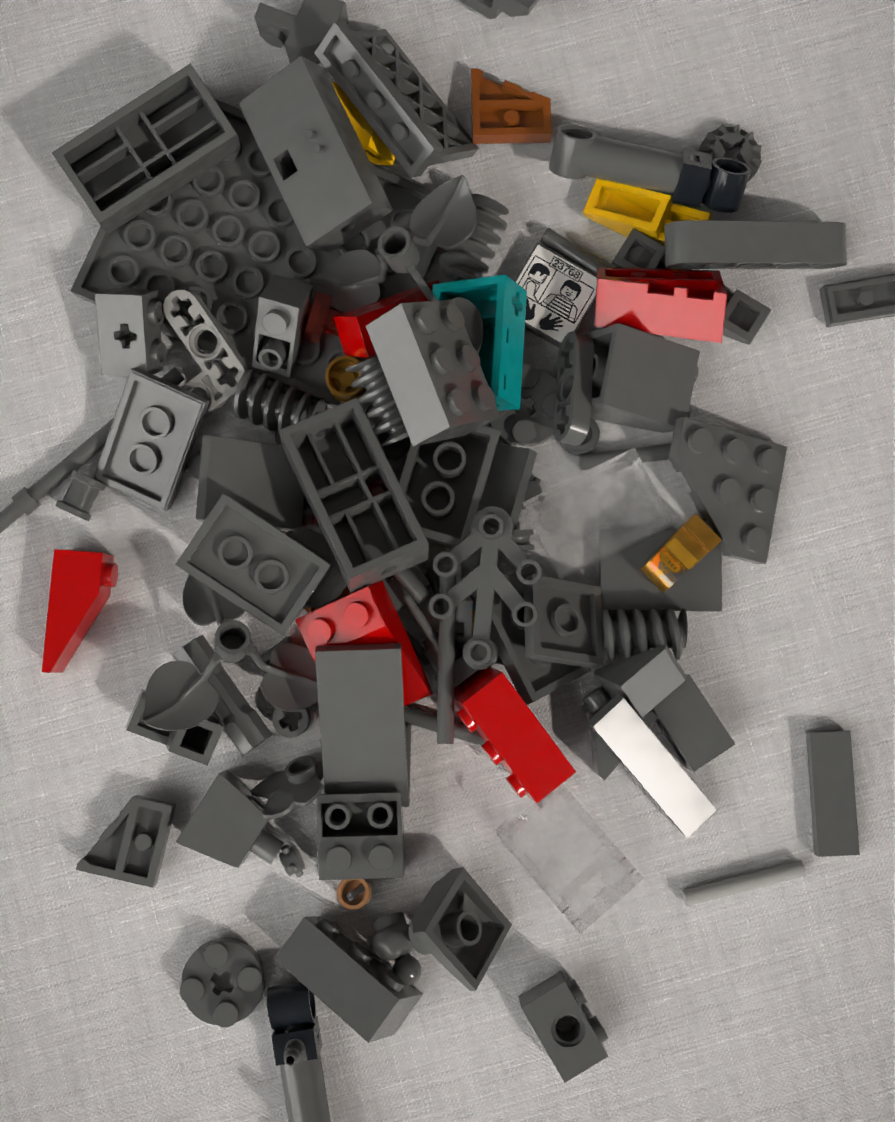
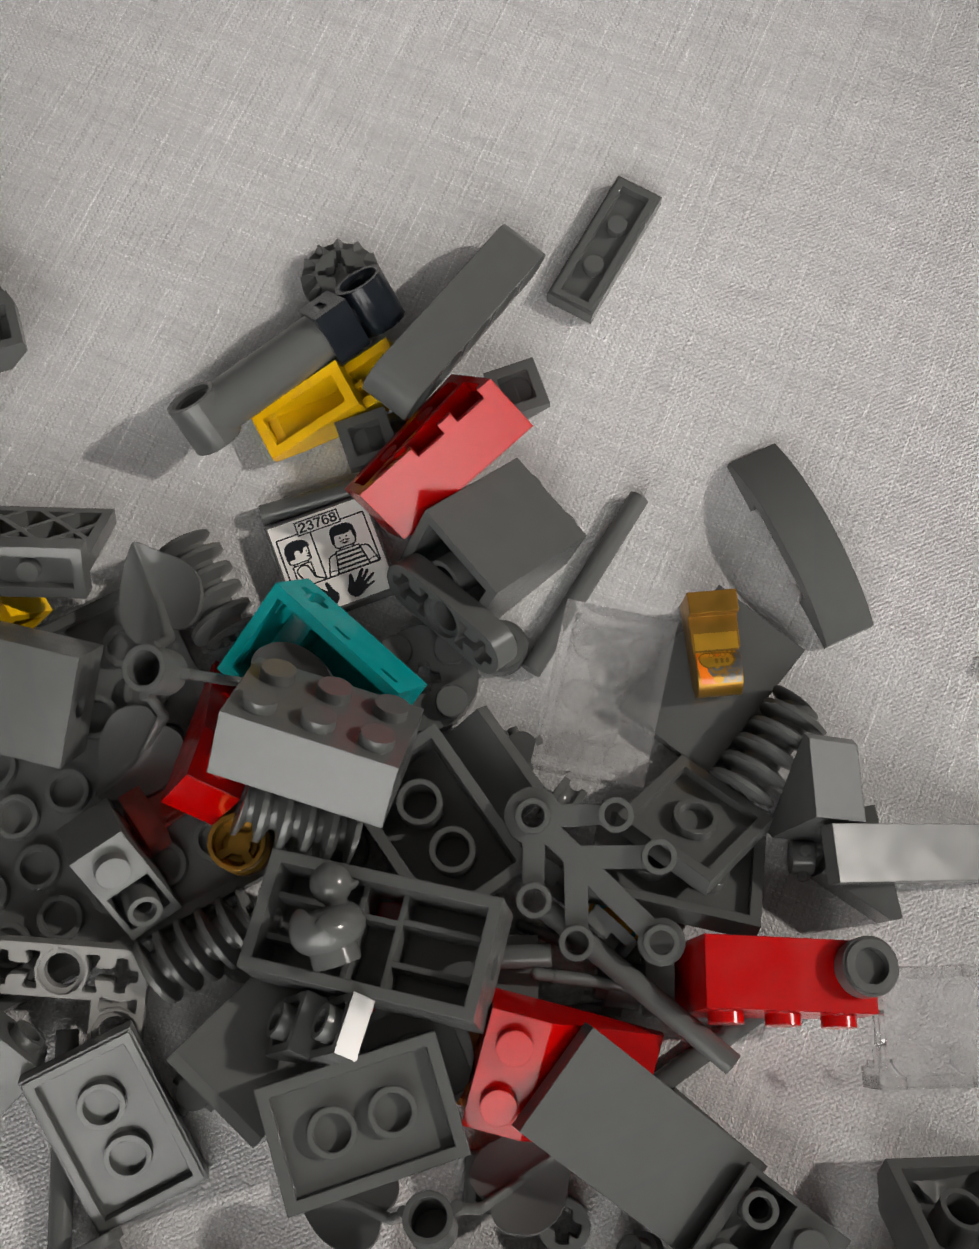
camera: 55 degrees left, 10 degrees down
dark orange wing [471,68,552,144] -> none
dark grey panel [651,674,735,772] -> none
dark grey plate [669,416,787,564] -> none
none -> dark grey slope [265,990,375,1065]
none -> dark grey animal [289,862,366,972]
none -> dark grey slope [727,443,874,649]
none -> dark grey tile [834,936,899,999]

